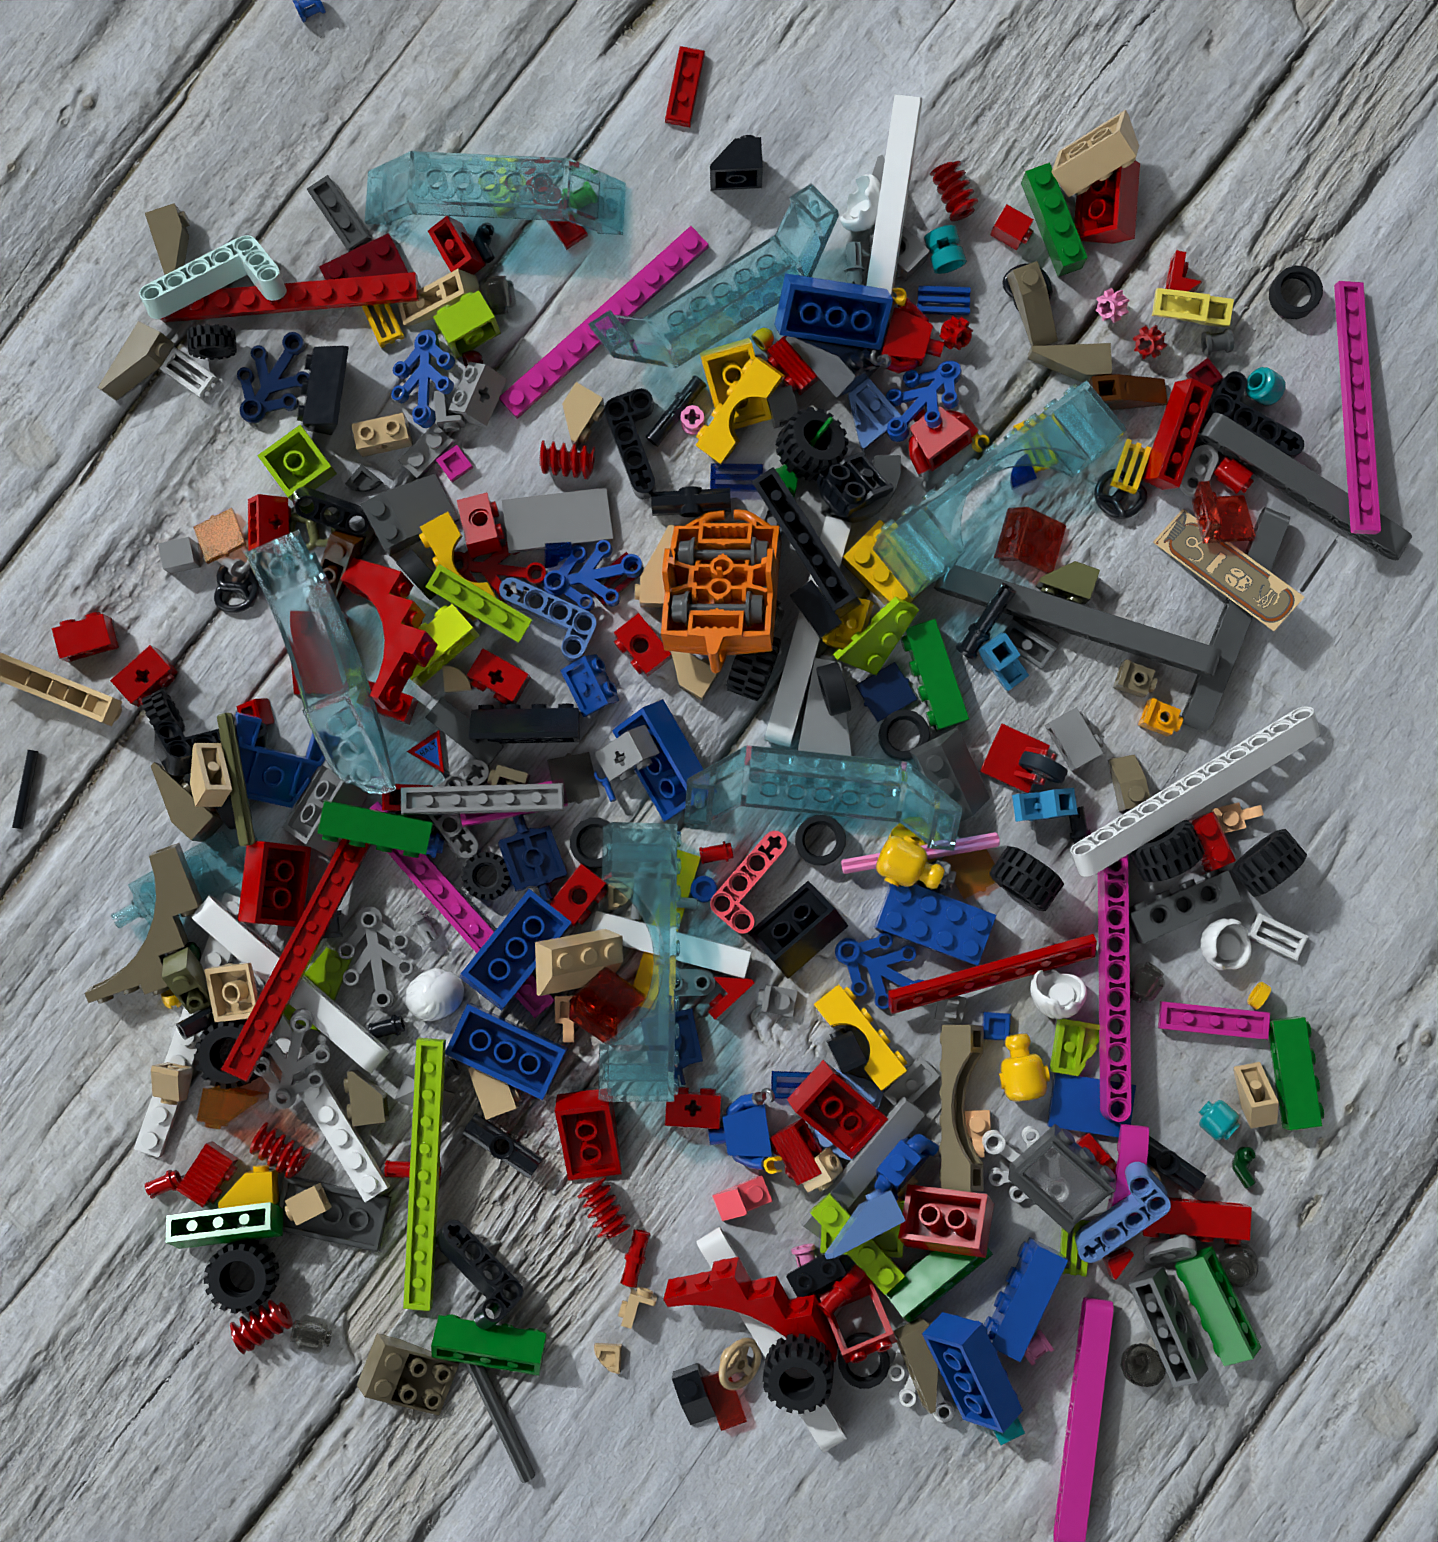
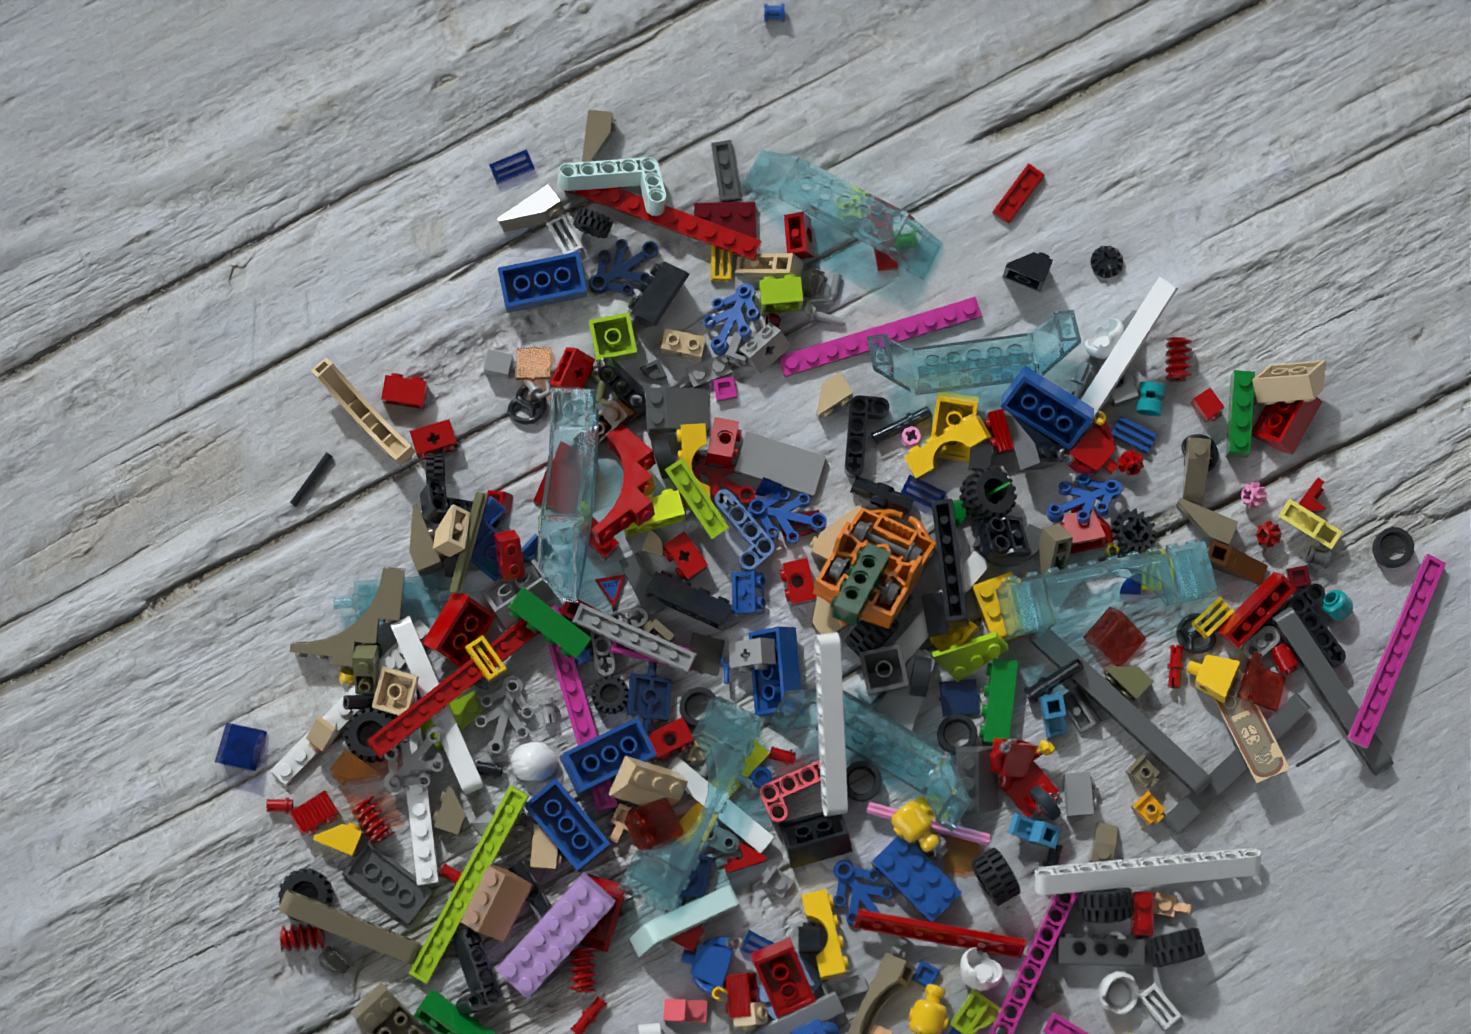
camera: 20 degrees right, 5 degrees down
green brick [165,1202,283,1249] -> none
tan brick [285,1183,332,1226] -> none
black arm [473,222,495,264] -> none
red piece [539,440,595,480] -> none
yellow hinge [751,328,774,351] -> none
medium blue wing [848,377,901,451] -> none
none -> clear blue slope [214,723,267,772]
none -> dark tan beam [278,890,422,965]
none -> medium nougat slope [461,865,533,942]
none -> yellow tile [465,635,507,682]
none -> clear blue tile [489,149,535,184]
none -> red brick [494,530,526,581]
none -> lavender brick [496,872,615,999]
none -> blue brick [498,251,588,313]
none -> light aqua beam [629,885,740,958]
none -> light grey piece [804,273,843,326]
none -> white beam [814,632,848,816]
none -> dark green brick [830,543,891,626]
none -> dark grey slope [859,644,910,696]
none -> red torso [989,738,1055,788]
none -> dark tan slope [1039,524,1073,593]
none -> black gear [1090,245,1123,278]
none -> black gear [1111,509,1157,555]
none -> red pin [1167,645,1184,689]
none -> yellow torso [1186,655,1240,704]

